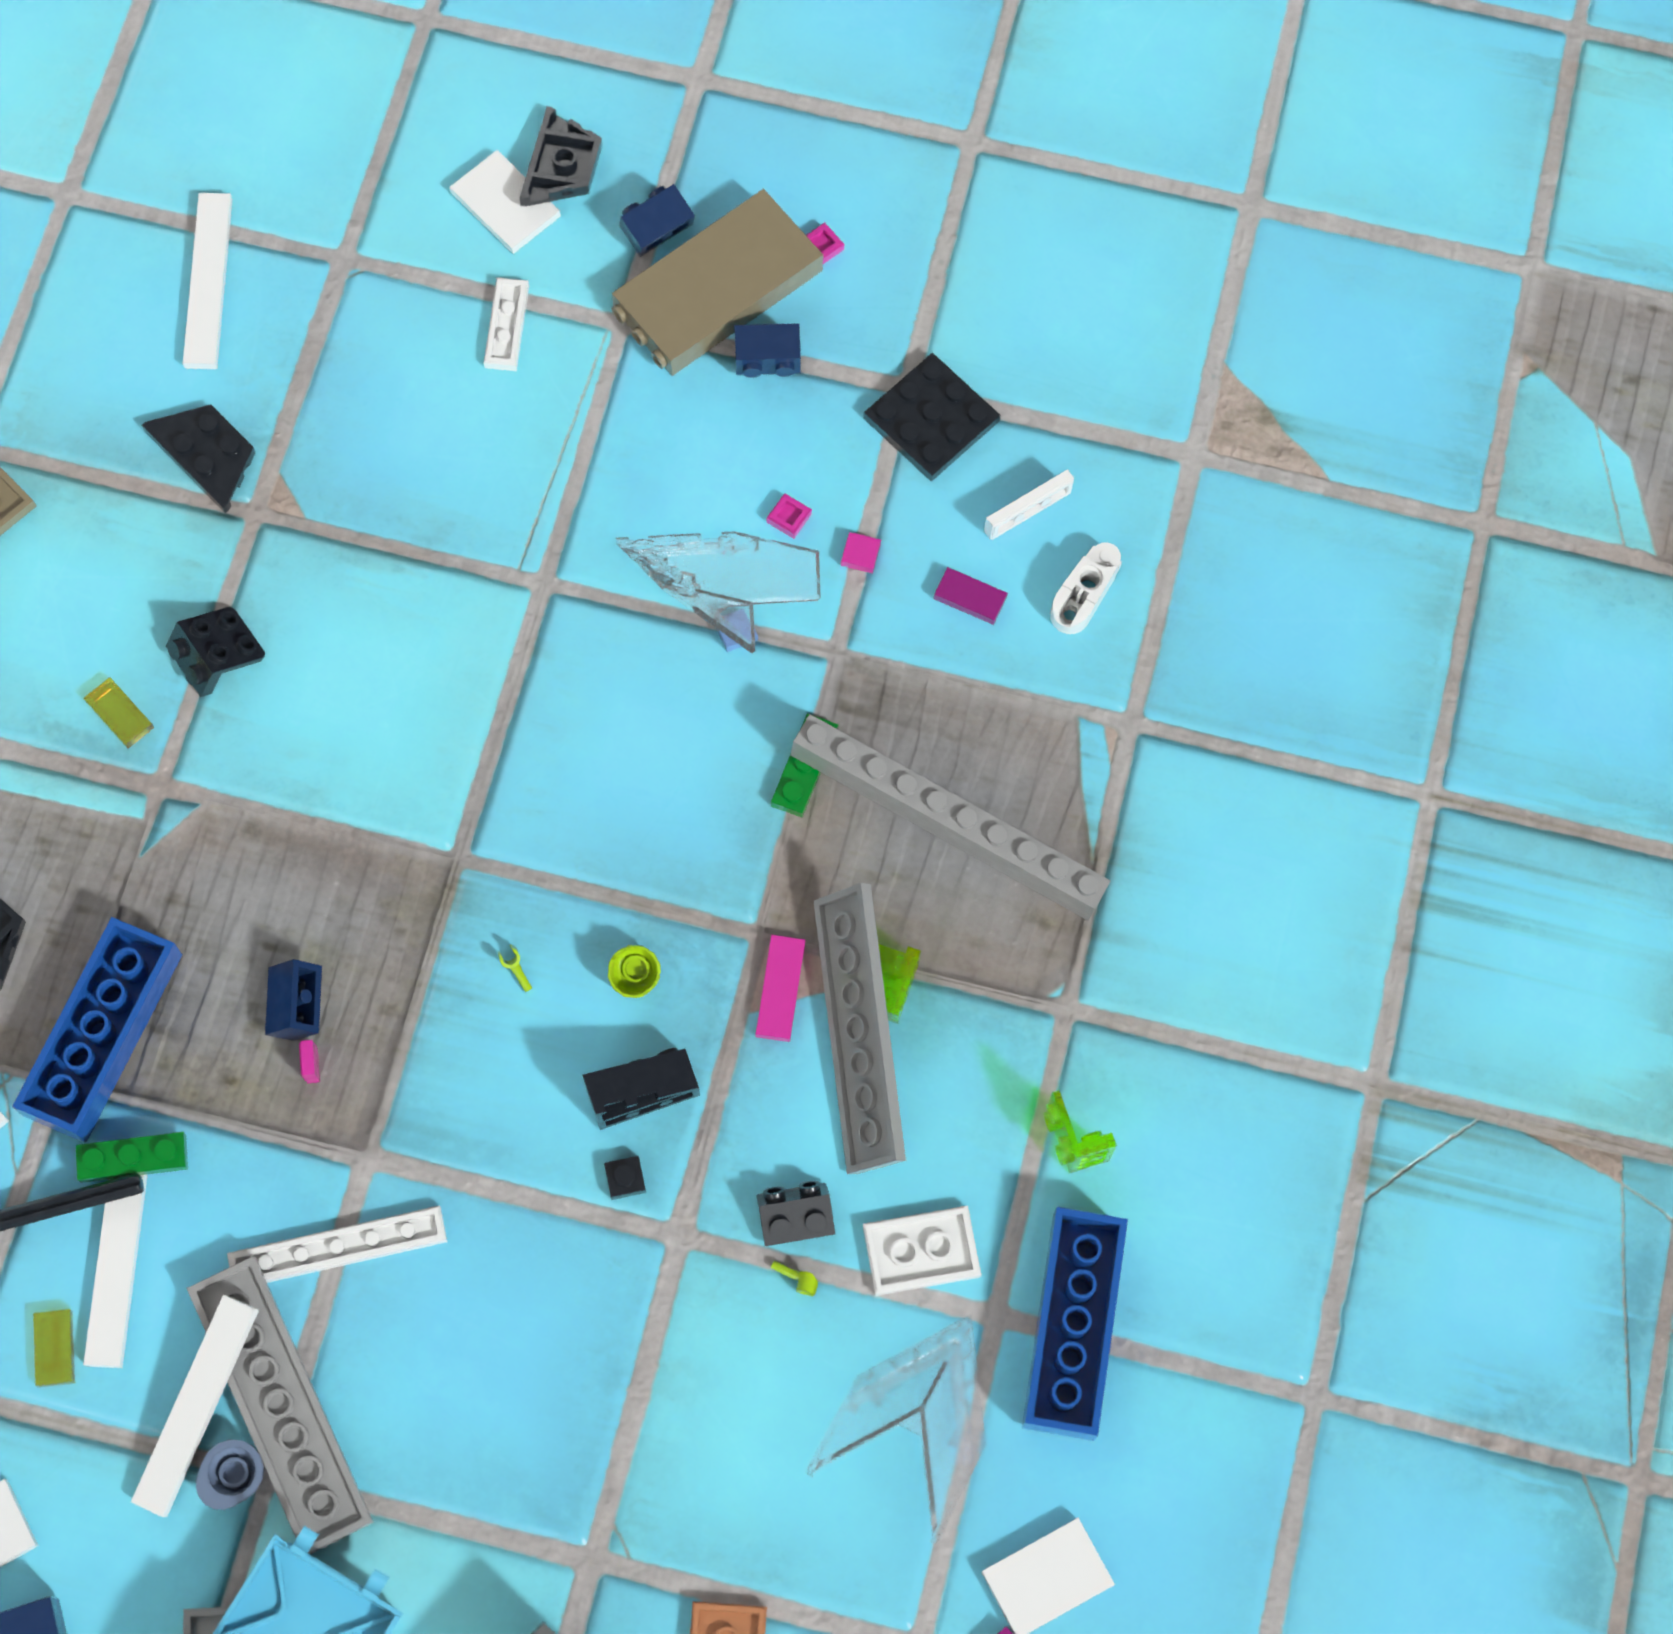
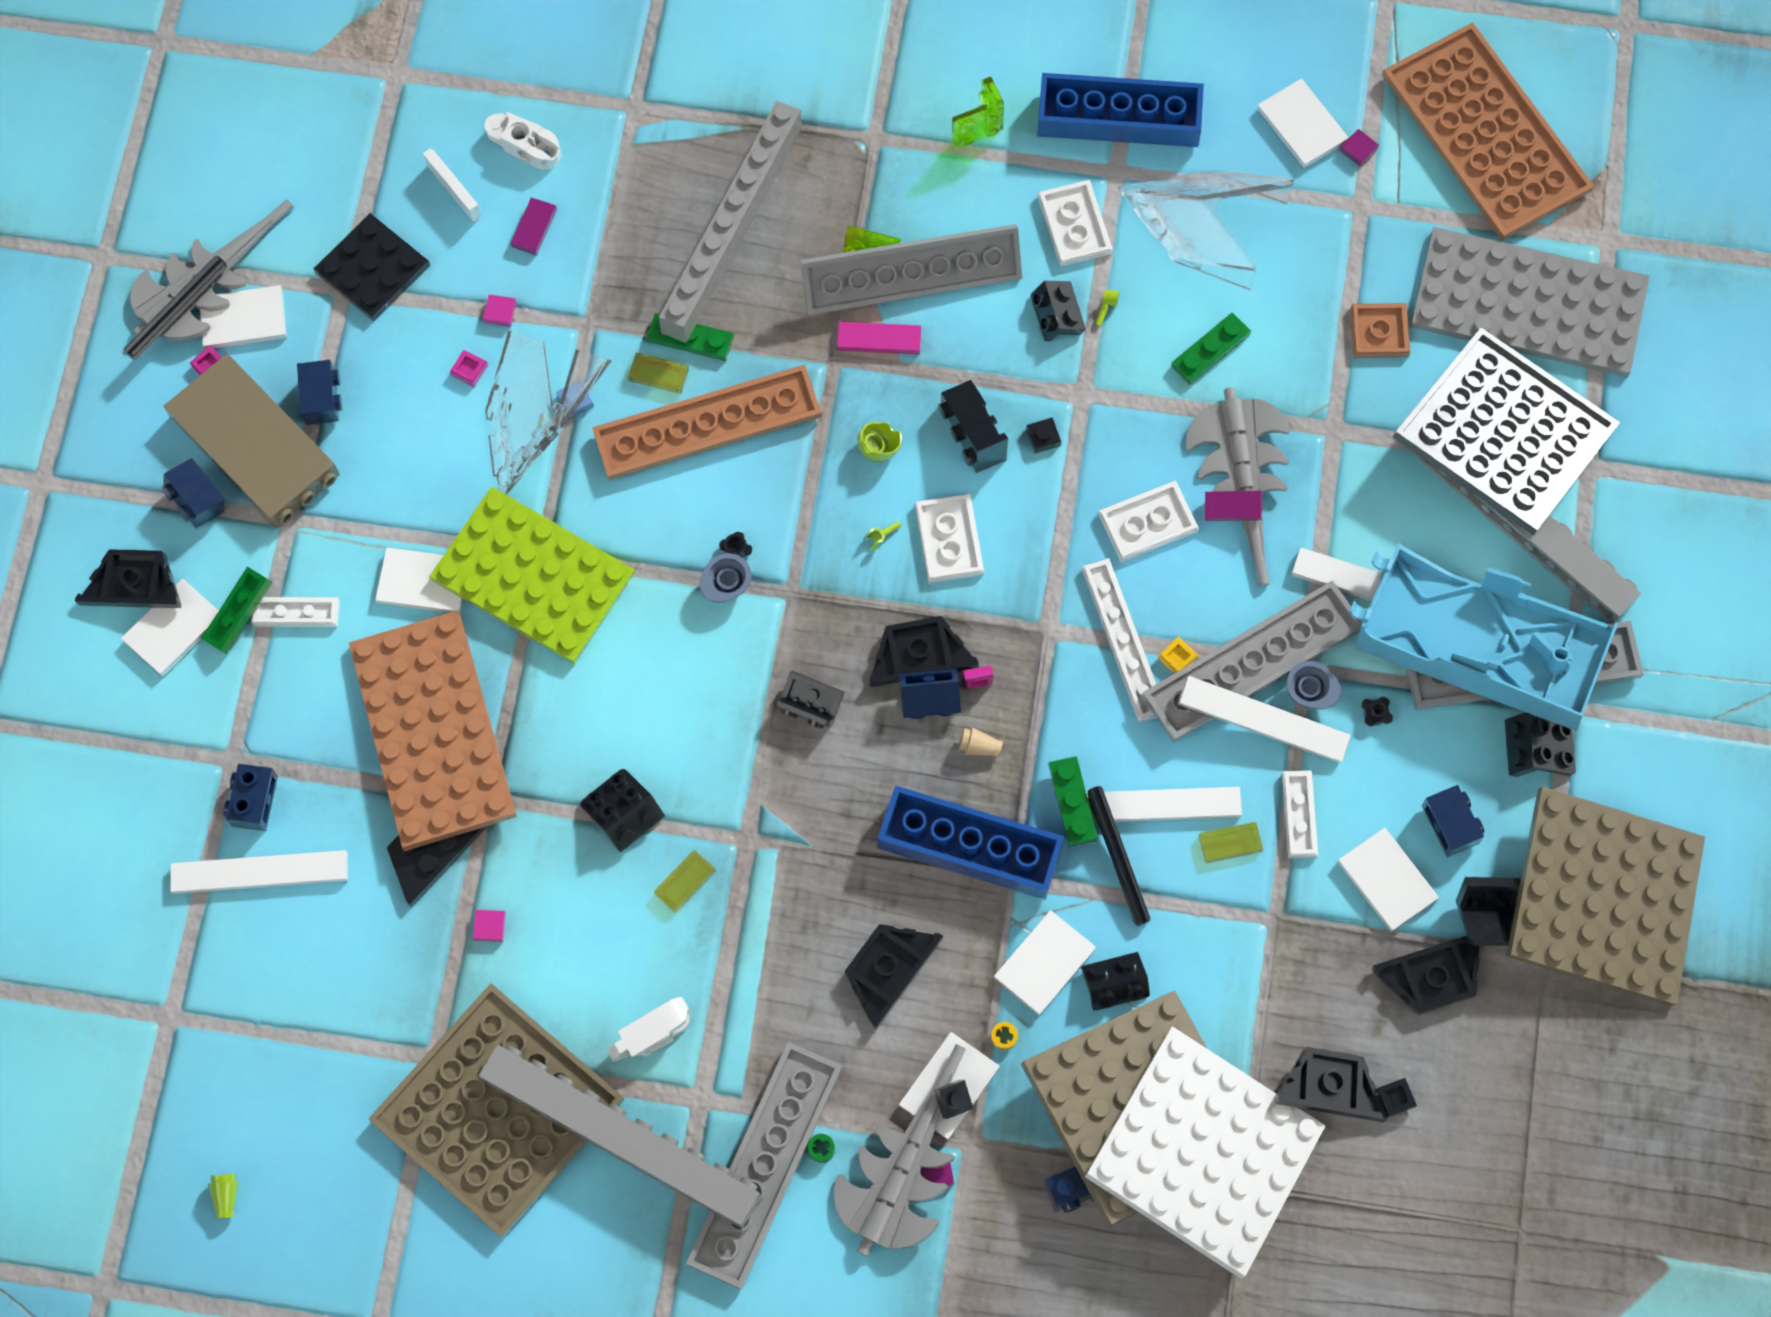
camera: 90 degrees left, 0 degrees up
none -> black axle [124,255,227,360]
none -> light grey animal [130,199,294,342]
none -> white tile [200,285,287,349]
none -> green plate [201,566,273,654]
none -> dark blue brick [223,763,278,831]
none -> nougat plate [348,610,517,851]
none -> white tile [375,548,463,614]
none -> lime plate [429,486,635,665]
none -> dark pink tile [473,910,506,942]
none -> nougat plate [592,365,822,481]
none -> clear yellow tile [628,353,689,394]
none -> sand blue piece [699,553,752,603]
none -> black plate [719,532,752,557]
none -> black bracket [775,671,845,728]
none -> black wing [869,616,979,688]
none -> white tile [915,494,984,583]
none -> tan cone [958,727,1003,758]
none -> white tile [1098,480,1199,563]
none -> yellow tile [1158,637,1199,674]
none -> green plate [1171,312,1251,385]
none -> light grey animal [1186,387,1290,587]
none -> magenta tile [1205,490,1263,521]
none -> white tile [1281,771,1318,858]
none -> white tile [1291,547,1382,601]
none -> black plate [1361,697,1393,727]

